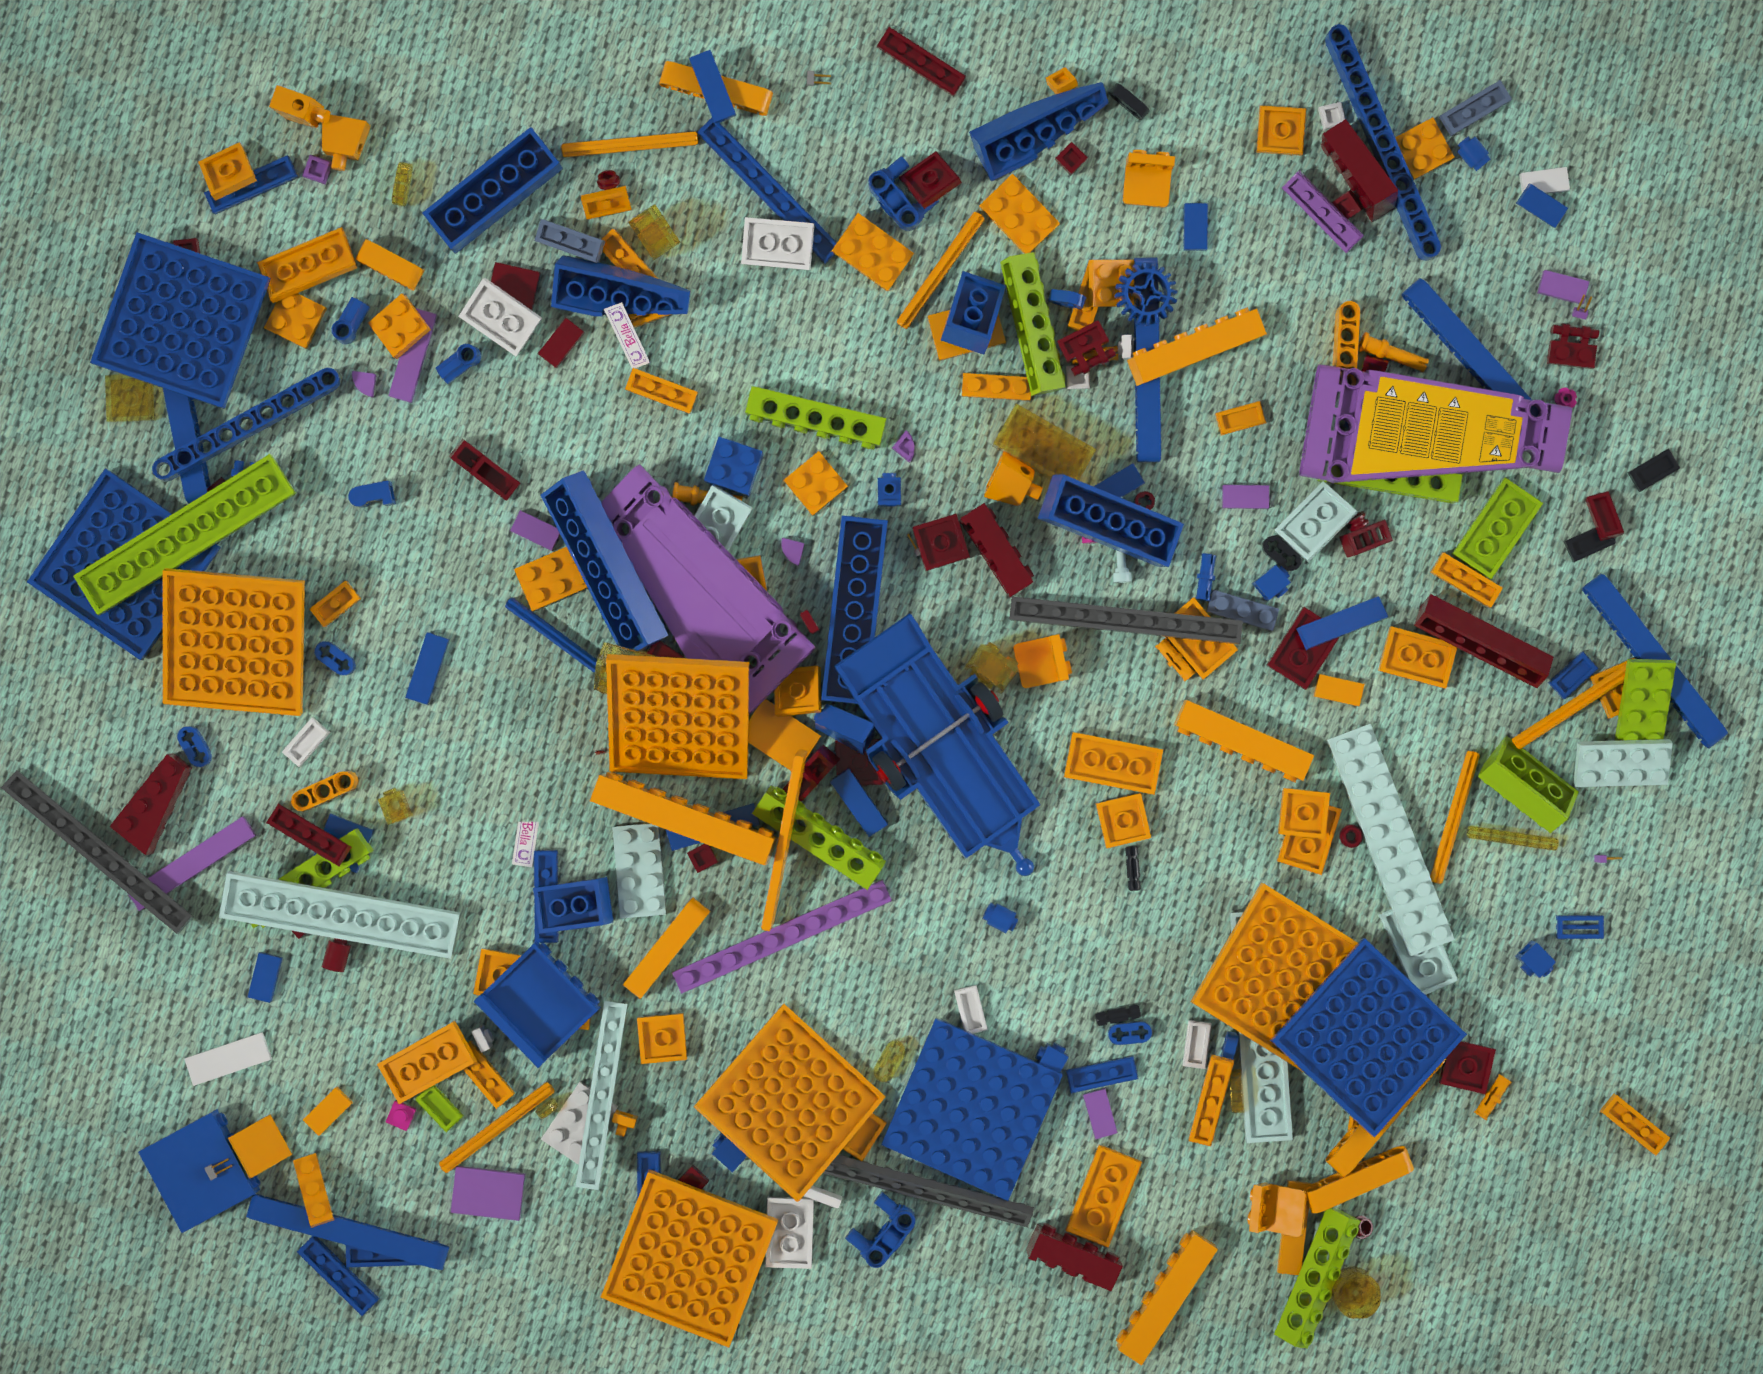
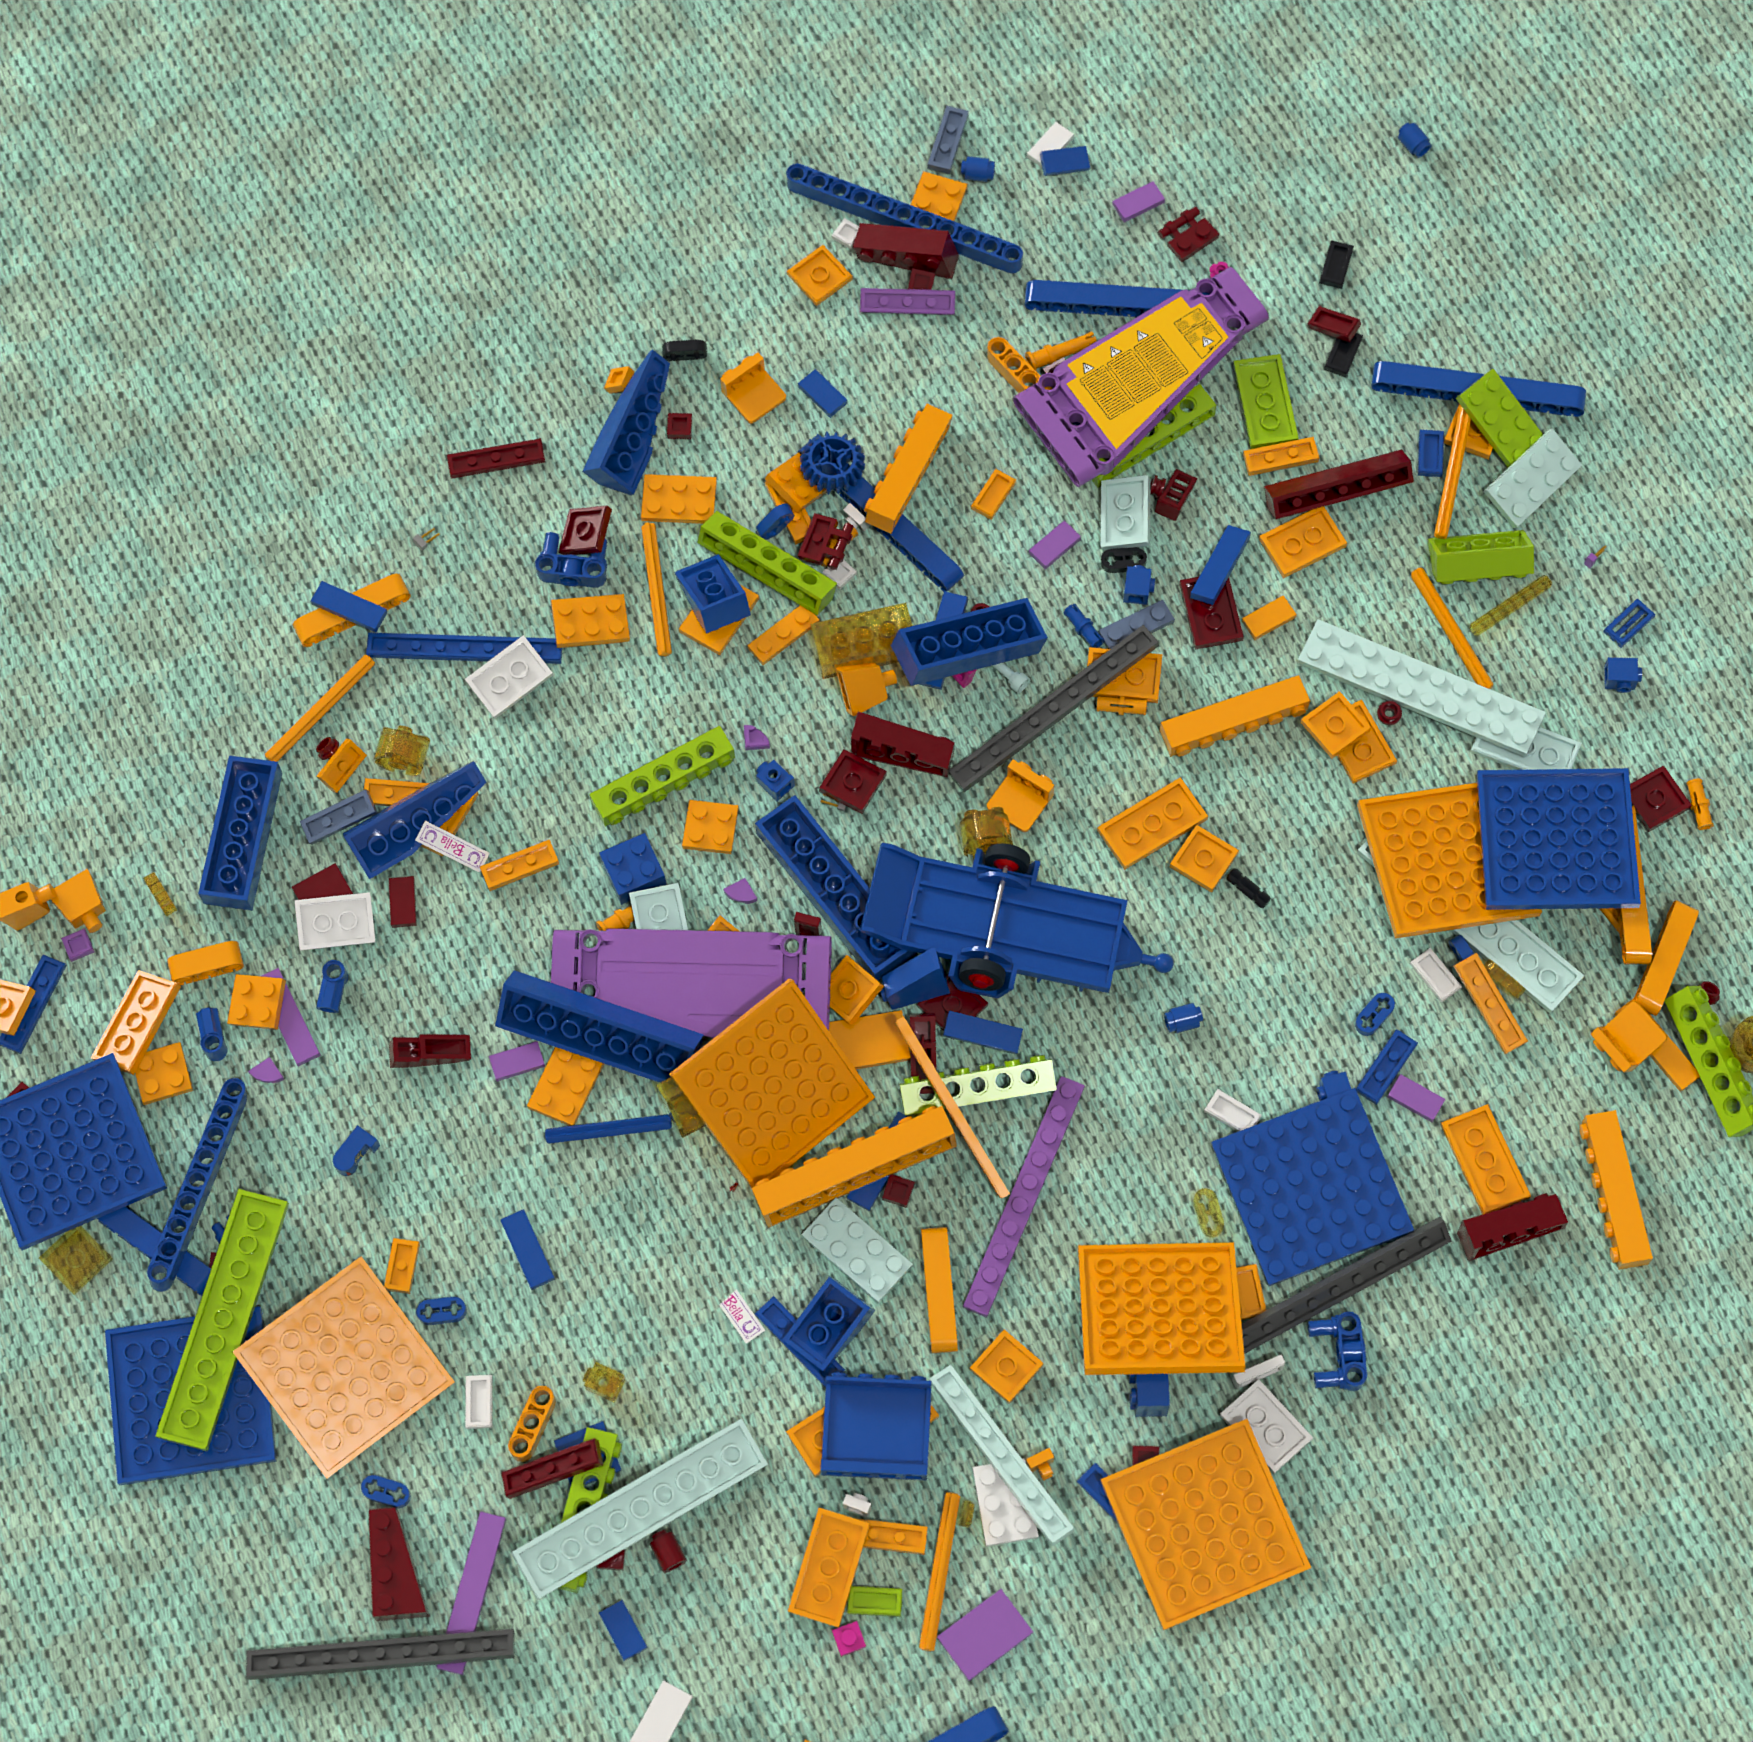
camera: 45 degrees left, 20 degrees down
light orange tile [303,1087,353,1136] -> none
black axle [1095,1005,1141,1026] -> none
medium lavender piece [1572,294,1592,320] -> none

